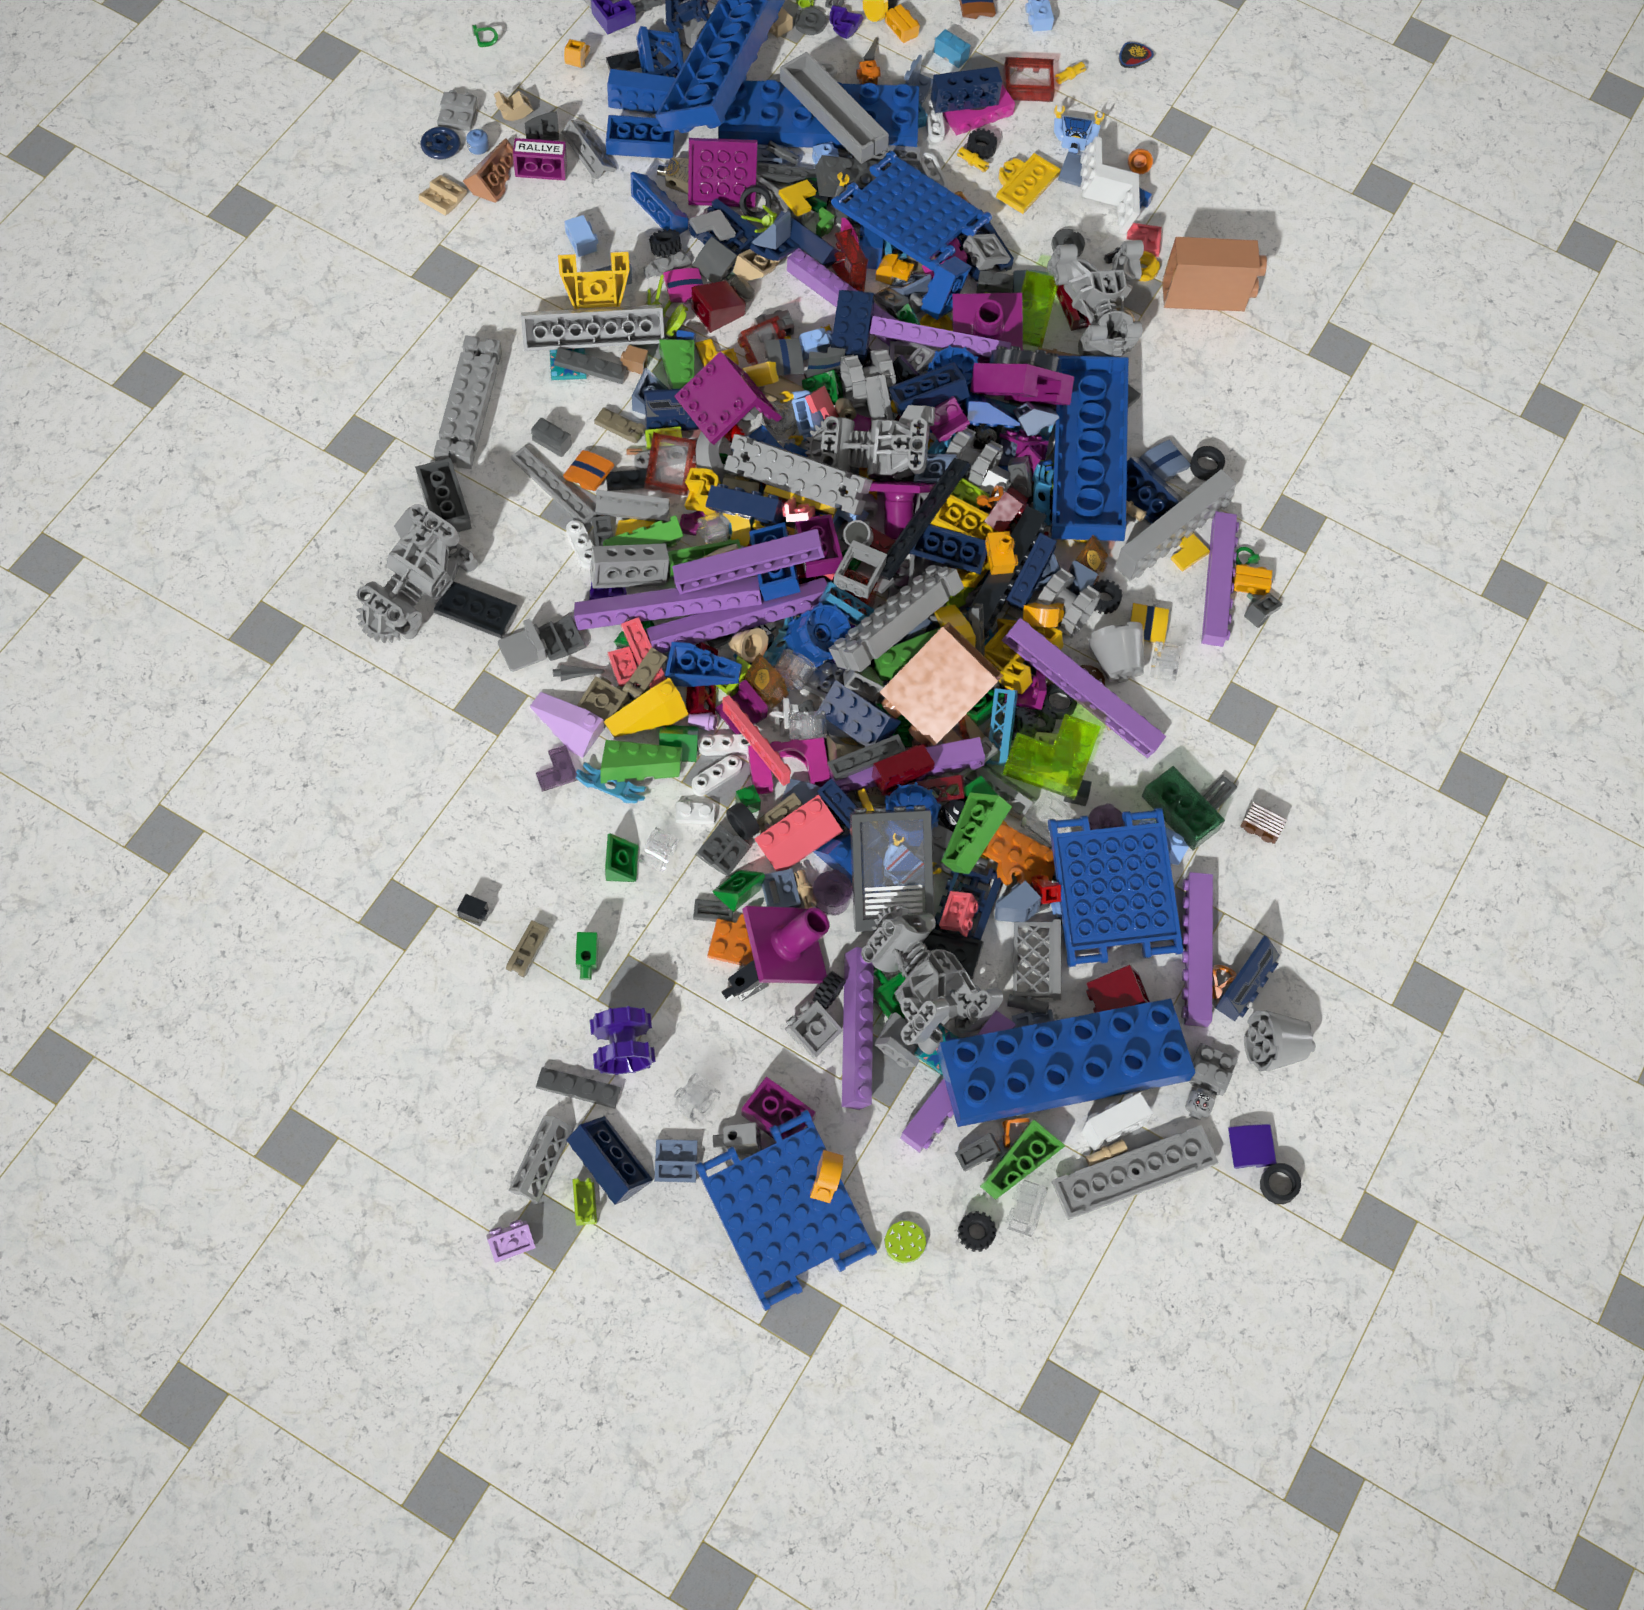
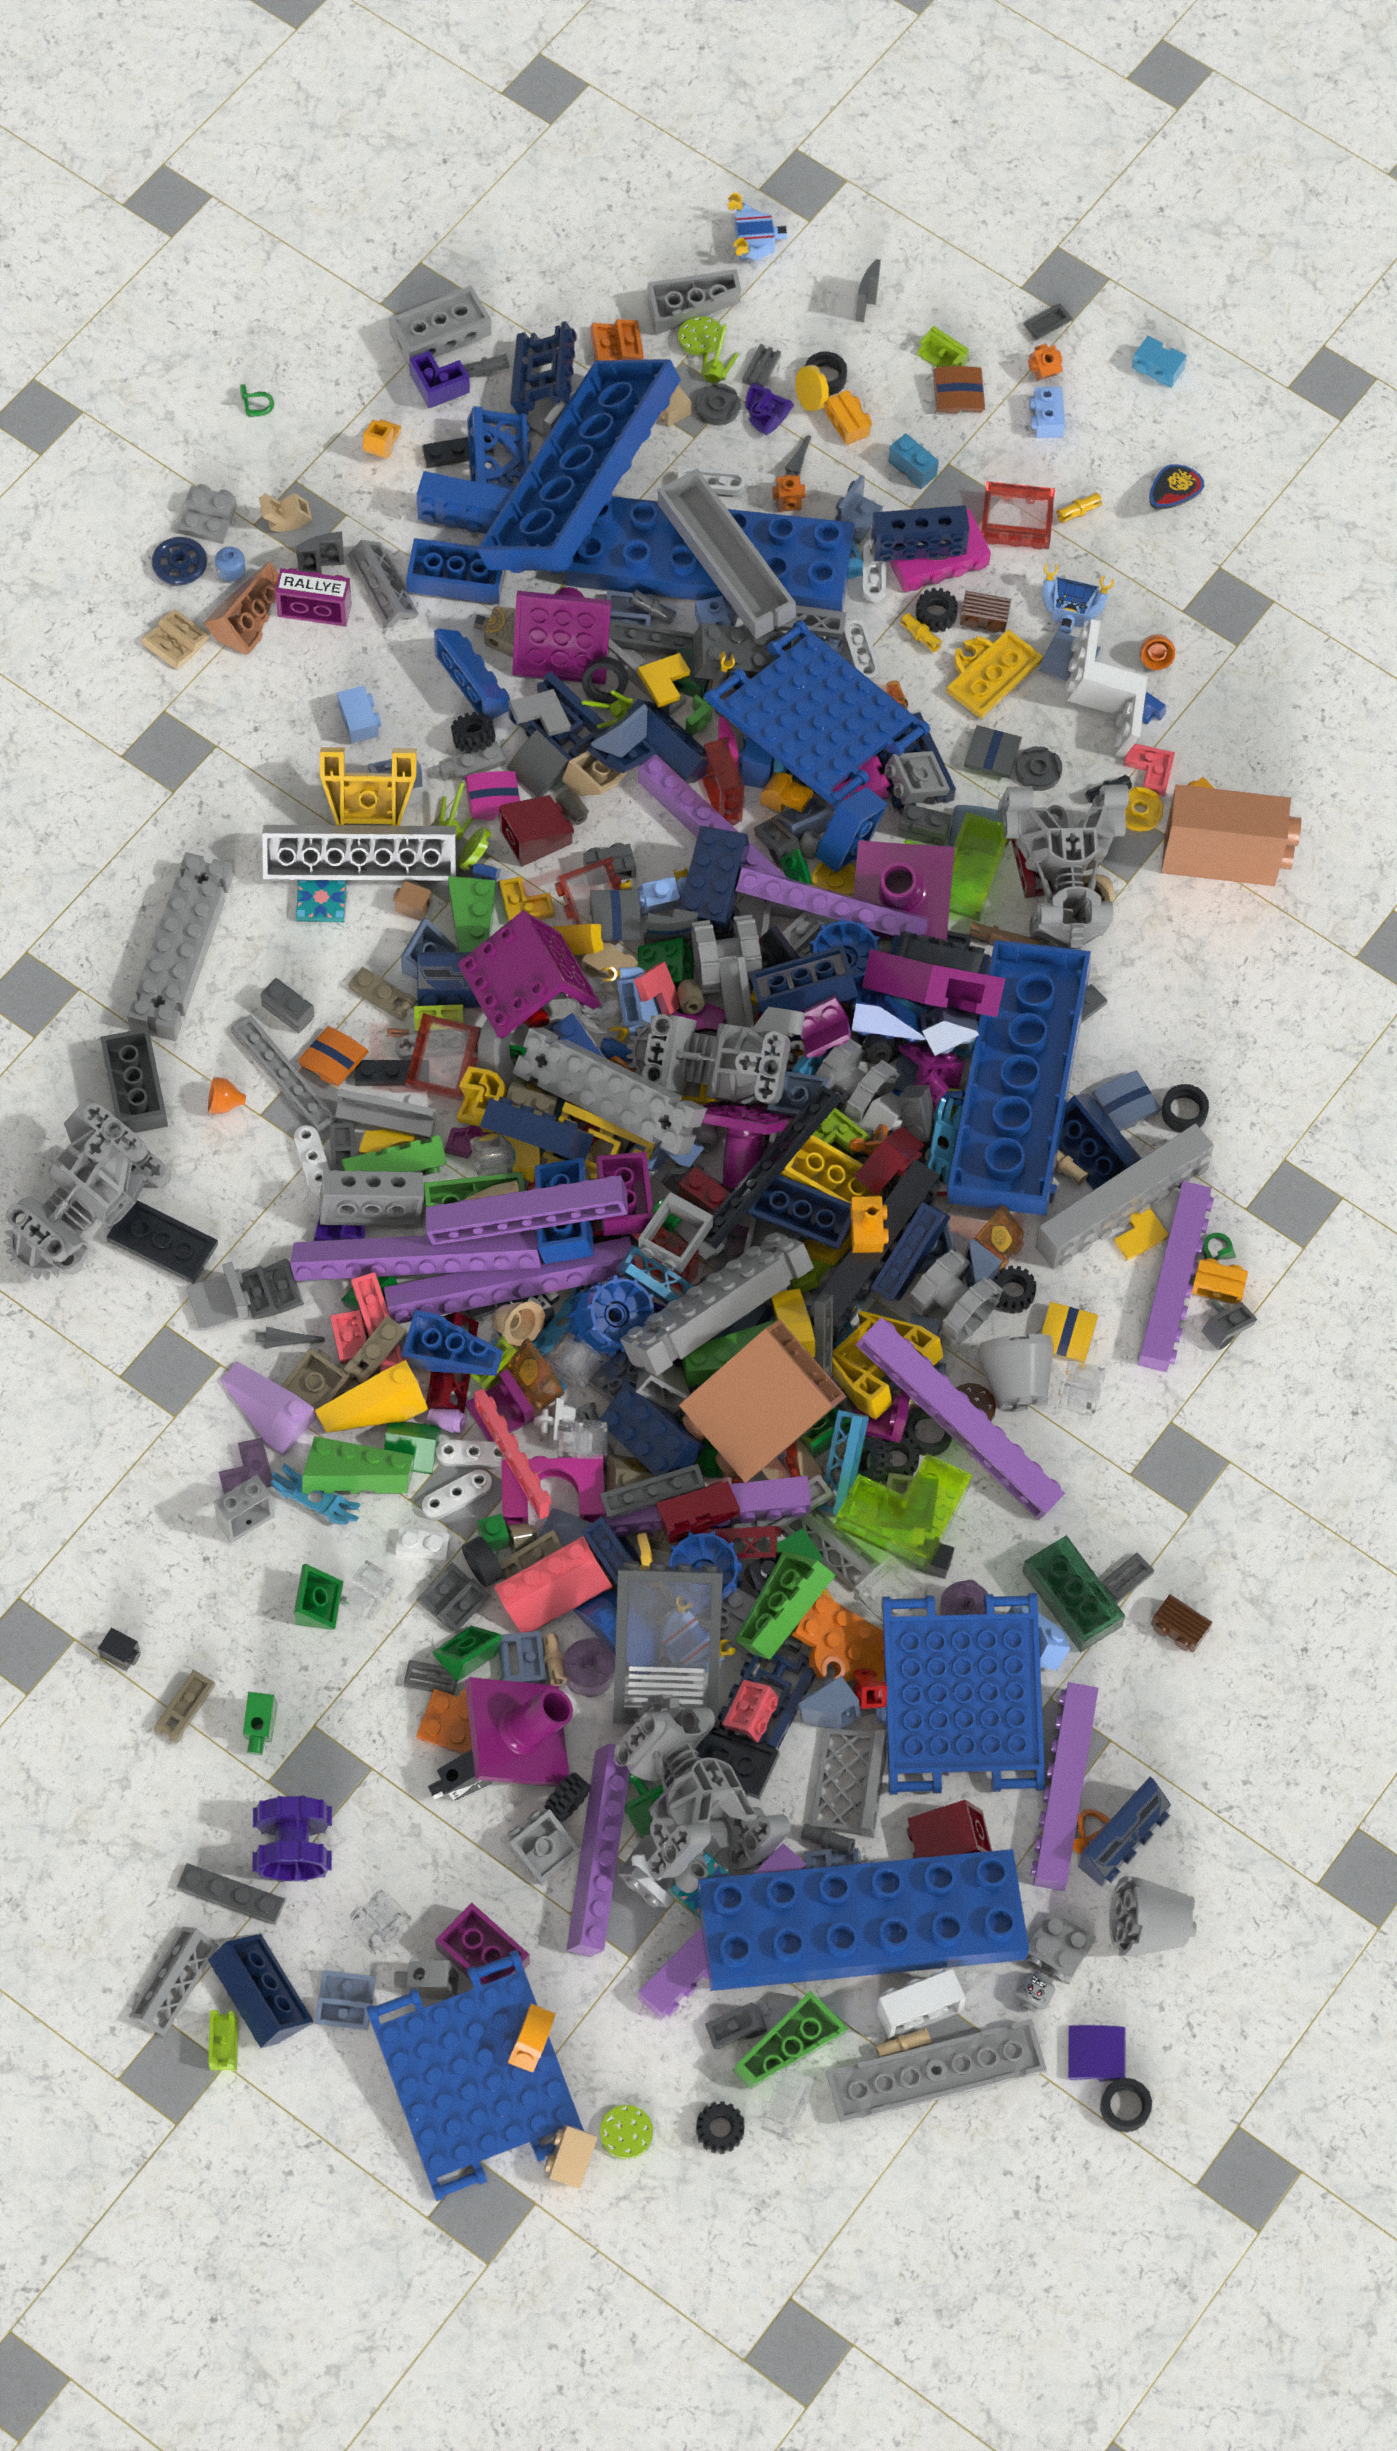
camera: 10 degrees right, 0 degrees up
lavender bracket [486,1219,536,1263] -> none
dark grey plate [554,347,627,384] -> none
coral bracket [782,497,815,522] -> none
pearl dark grey piece [843,520,874,549] -> none
orange piece [1002,1118,1030,1148] -> none
light orange brick [1023,602,1064,628] -> none
none -> orange helmet [208,1077,246,1114]
none -> light grey window [214,1475,274,1543]
none -> dark tan hat [506,1523,537,1552]
none -> tan brick [544,2124,597,2189]
none -> reddish brown brick [960,590,1011,633]
none -> dark grey slope [964,725,1022,779]

